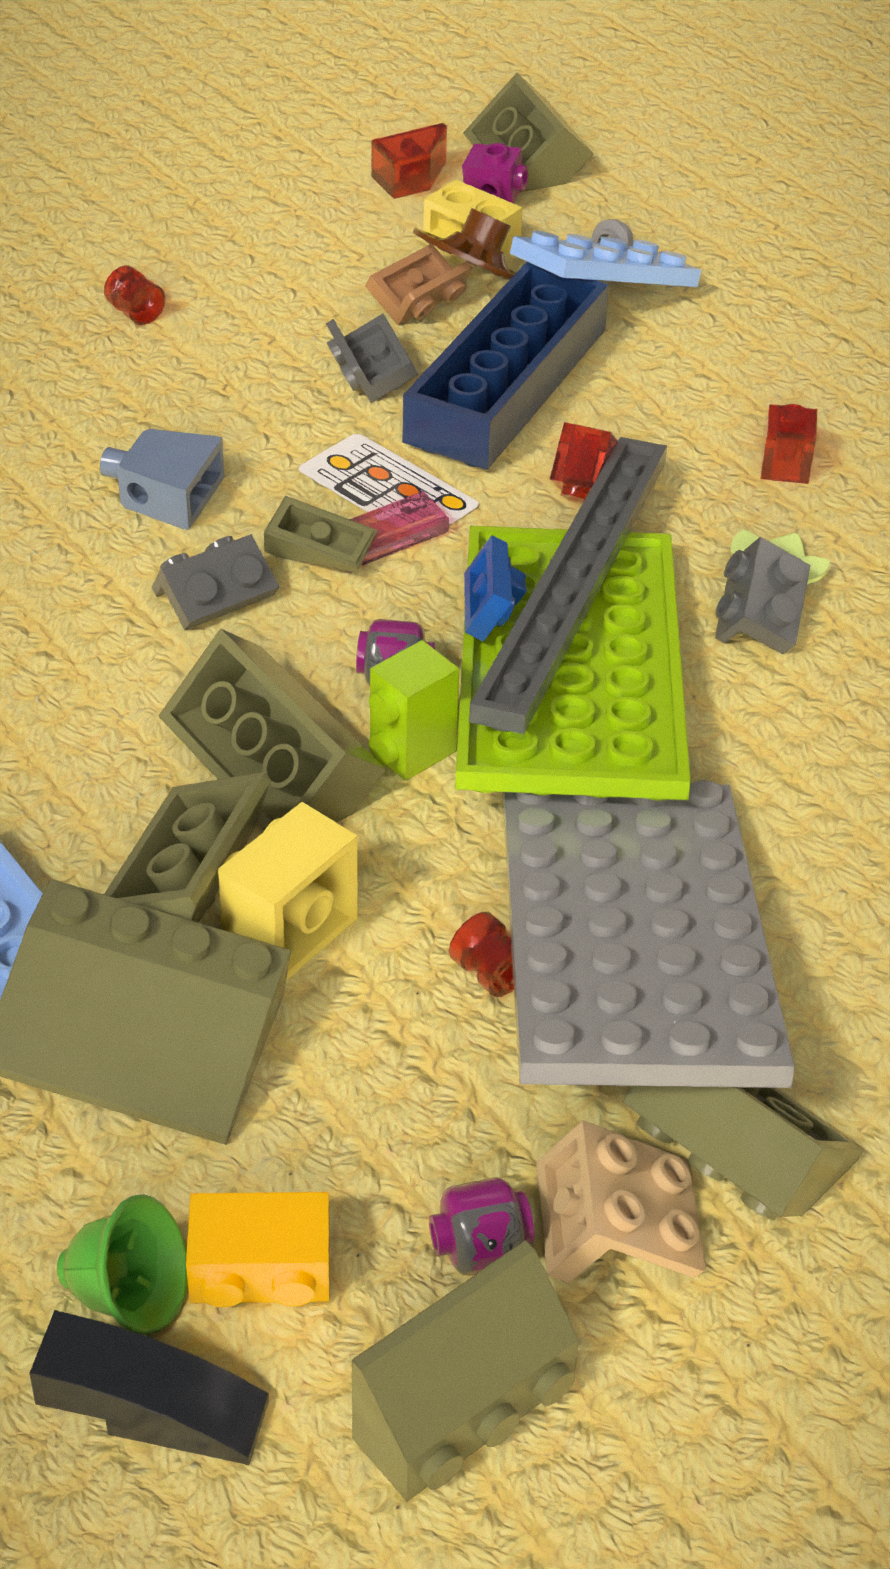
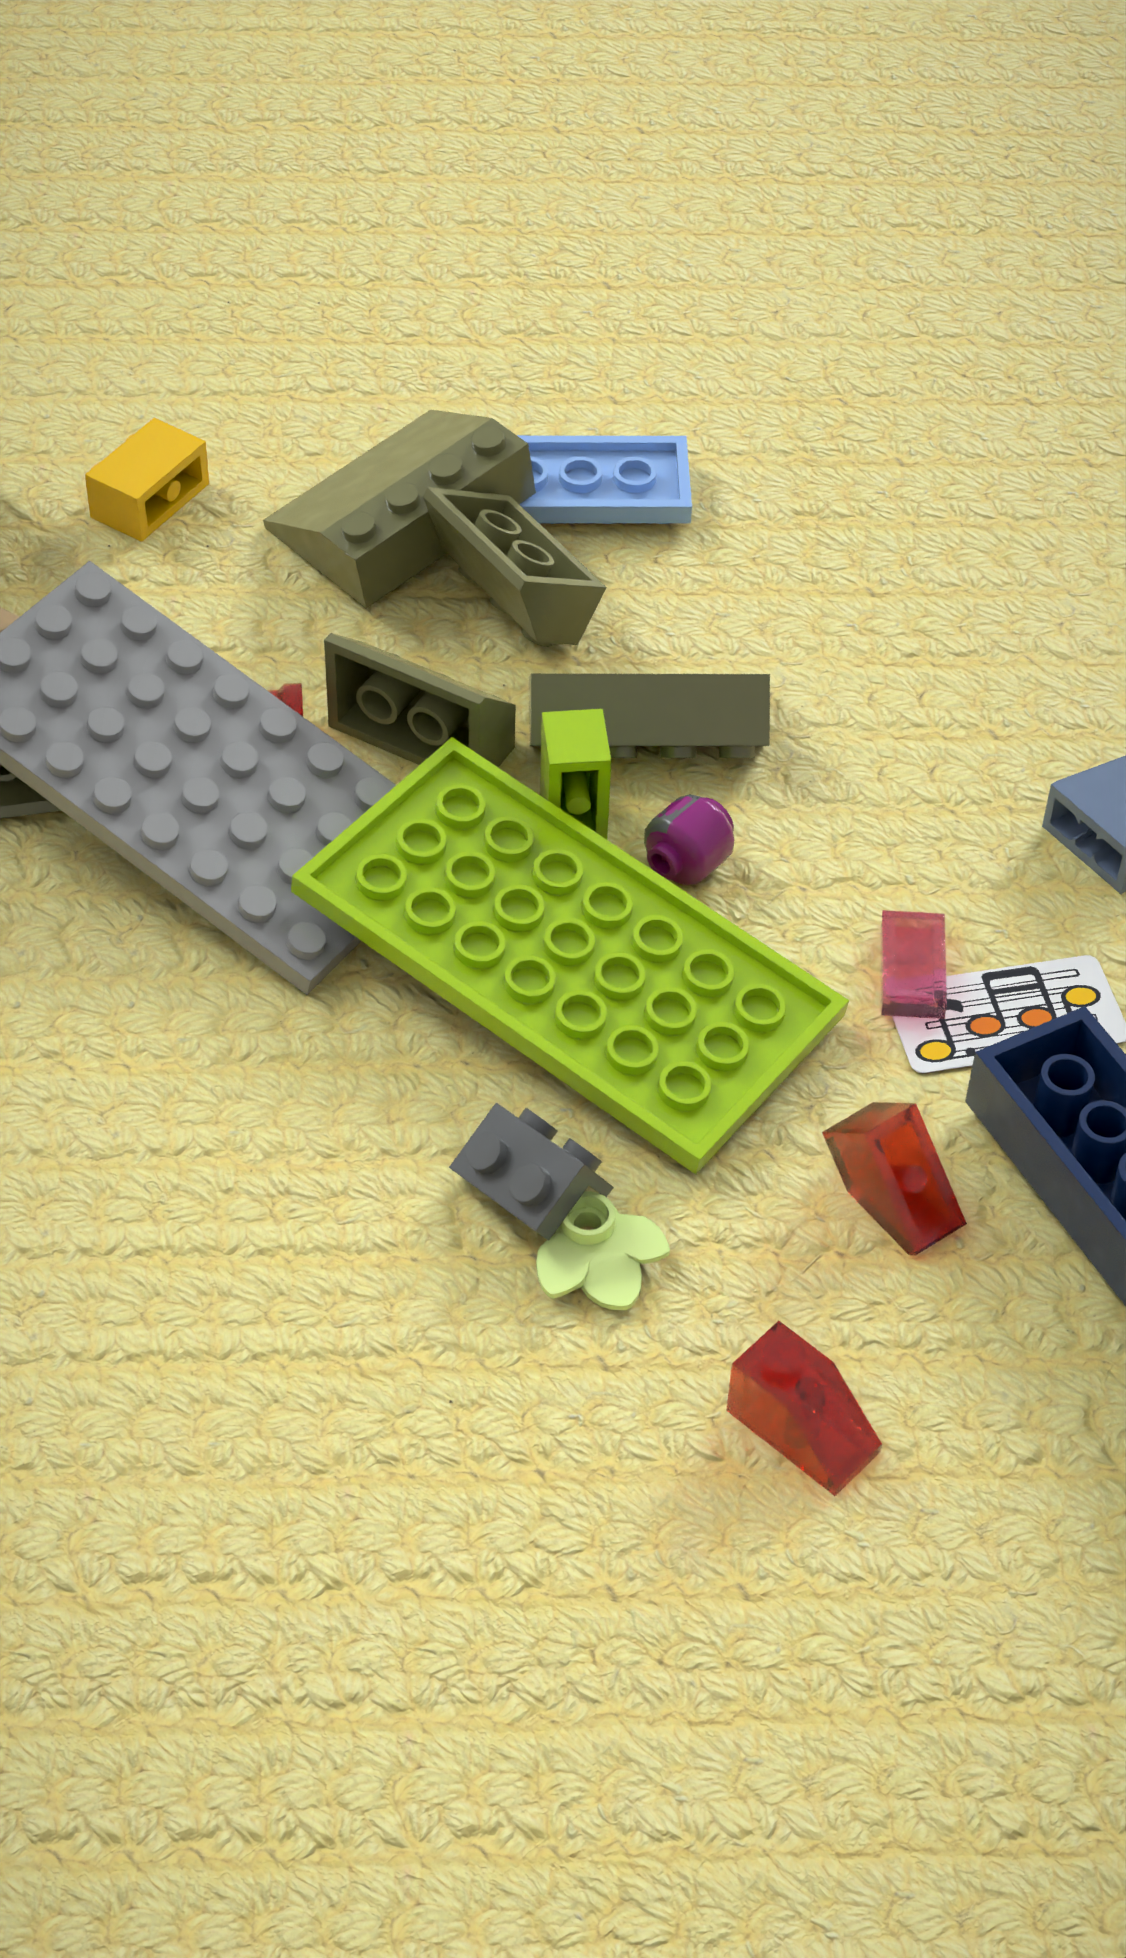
camera: 125 degrees right, 5 degrees up
black slope [29,1310,269,1465] -> none
bright green hat [57,1194,188,1335] -> none
dark grey bracket [152,534,279,630] -> none
light yellow brick [218,802,358,981] -> none
olive slope [264,495,378,572] -> none
magenta head [429,1177,535,1275] -> none
blue hinge [464,535,527,642] -> none
dark grey plate [469,437,667,734] -> none
none -> olive slope [324,633,516,767]

